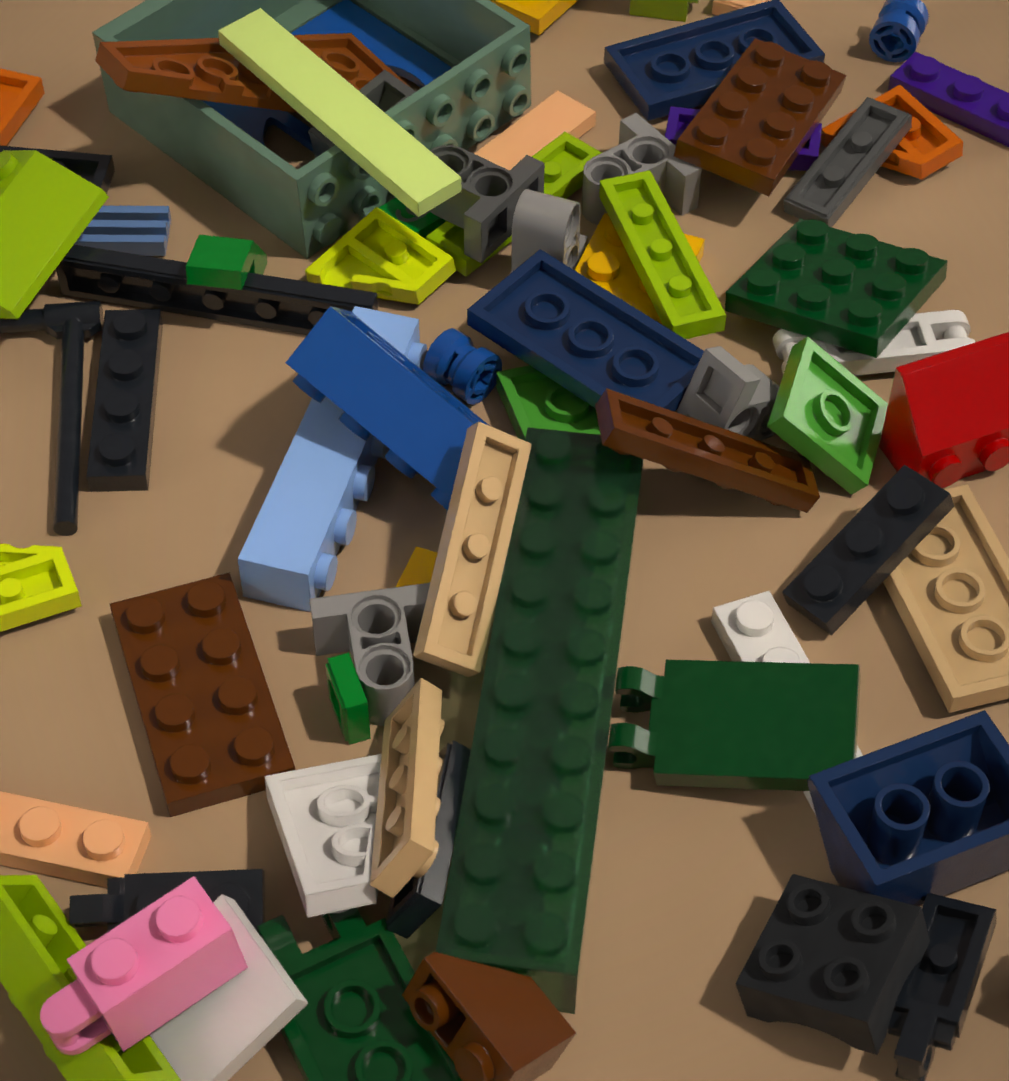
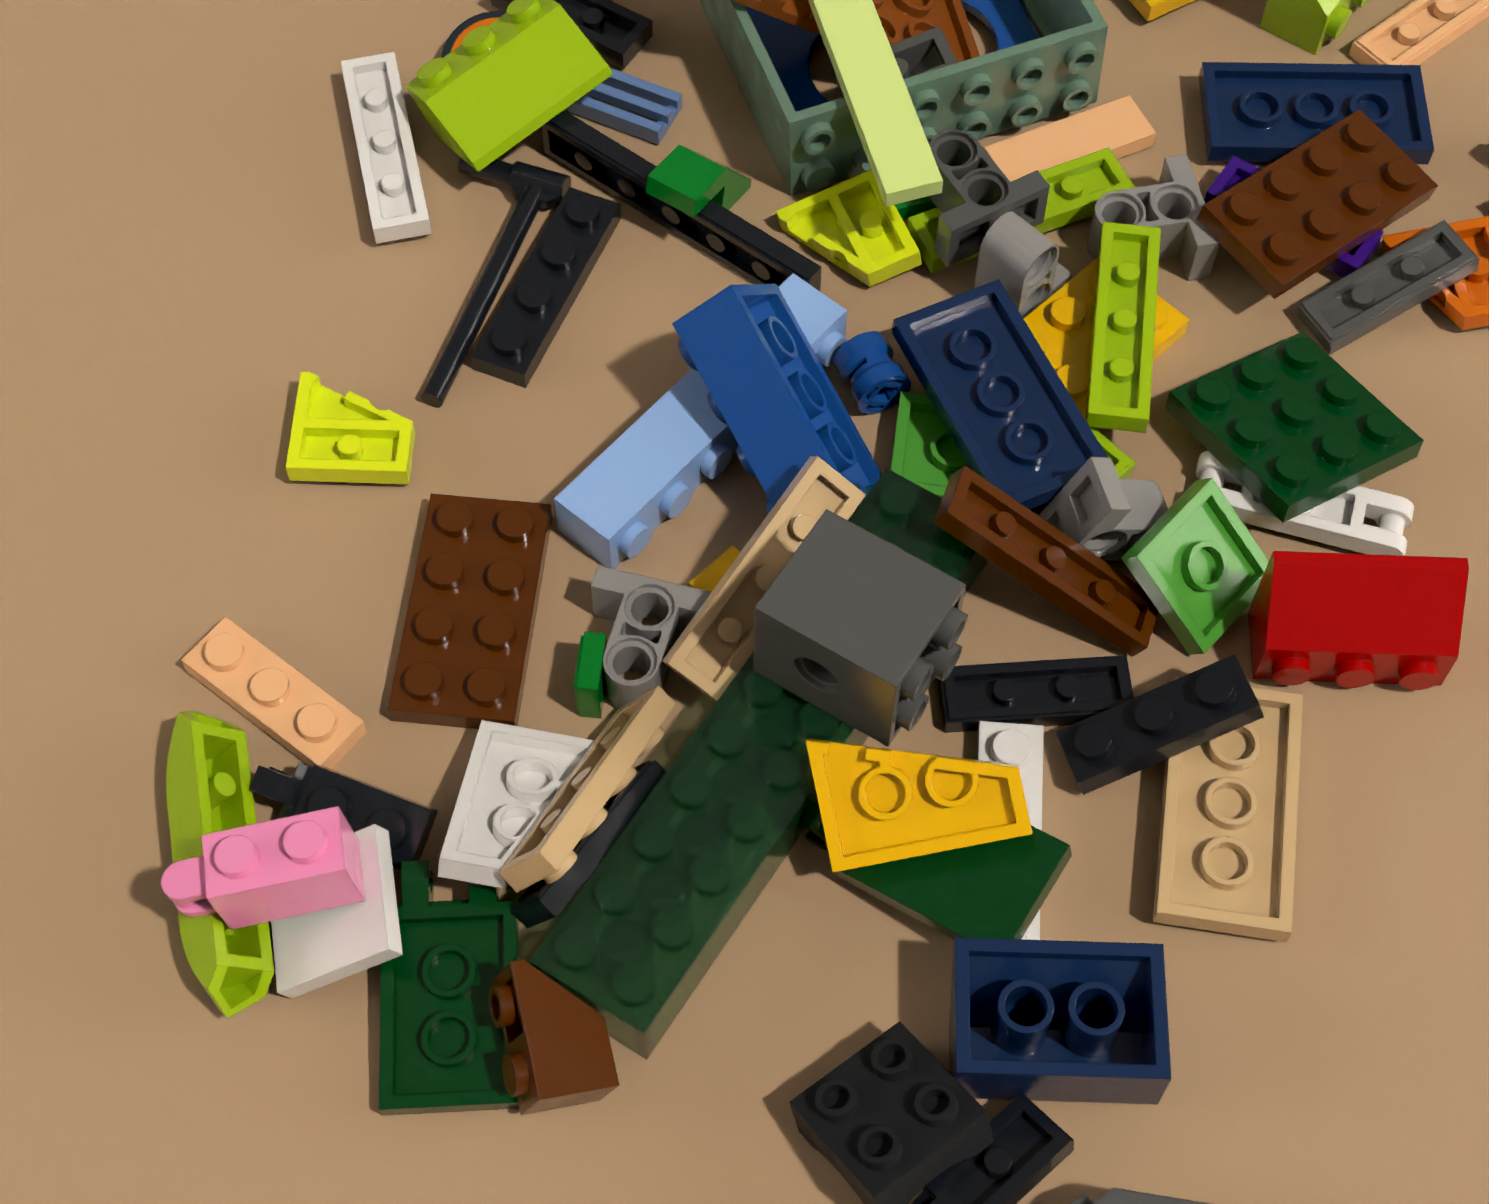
camera: 25 degrees right, 10 degrees up
none -> dark grey brick [753,509,968,747]
none -> yellow wing [805,738,1033,872]
none -> black tile [938,655,1134,733]

